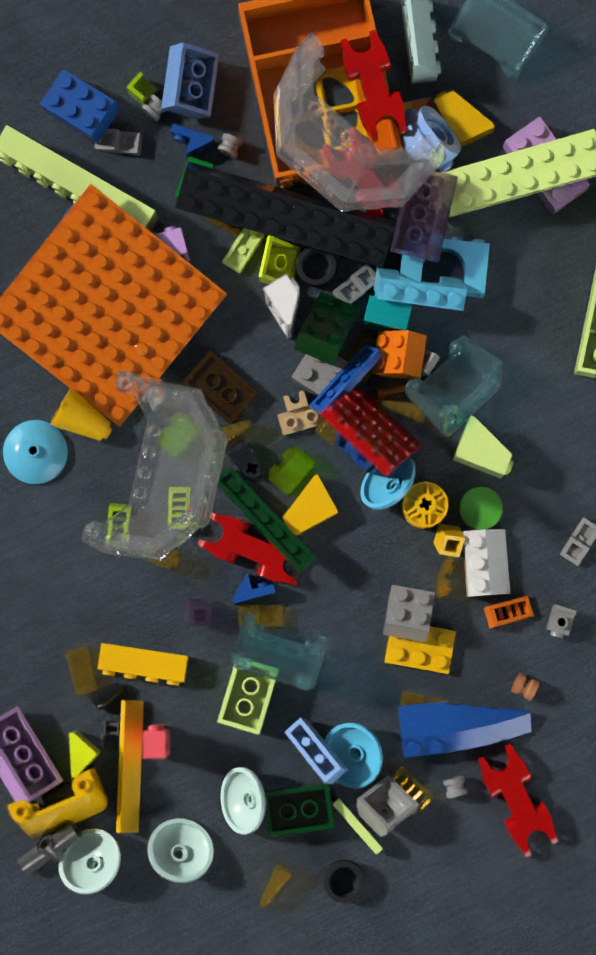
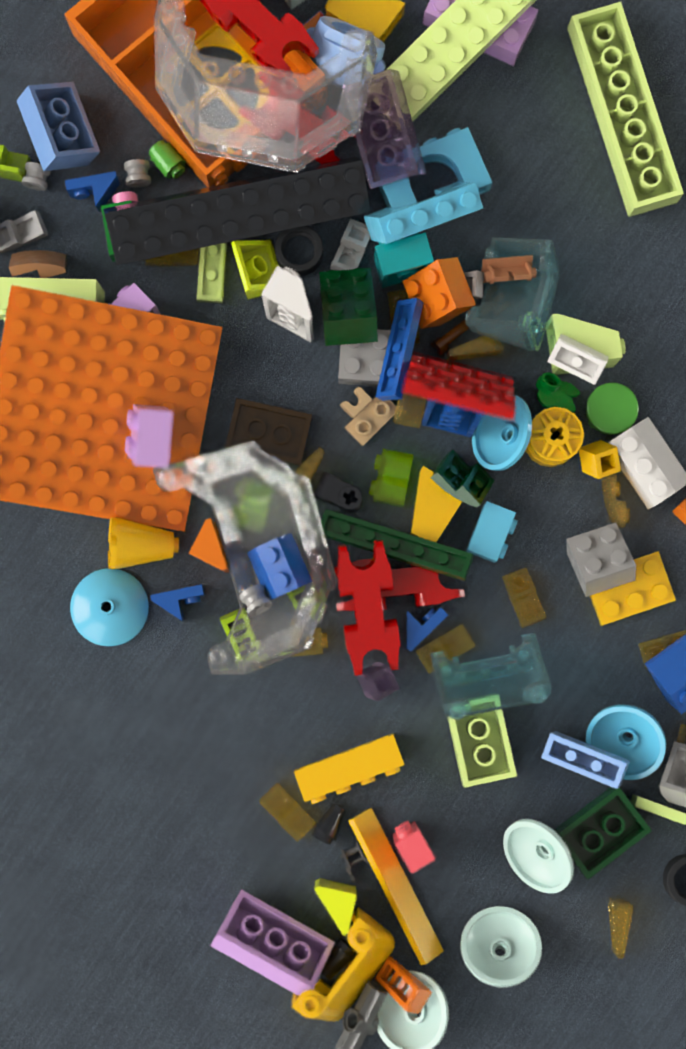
camera: 35 degrees left, 0 degrees up
none -> medium nougat slope [9,250,68,278]
none -> bright pink tile [112,191,138,203]
none -> lavender brick [125,404,173,468]
none -> bright green brick [149,140,186,179]
none -> blue slope [150,584,206,621]
none -> orange slope [189,518,231,573]
none -> light grey wheel [239,584,272,617]
none -> blue slope [247,533,313,600]
none -> red piece [336,540,400,676]
none -> orange slope [375,956,432,1014]
none -> dark green slope [431,449,495,507]
none -> medium azure brick [466,501,518,563]
none -> nougat hinge [481,255,537,284]
none -> clear yellow slope [502,567,546,628]
none -> green plate [536,372,581,413]
none -> white slope [547,334,608,385]

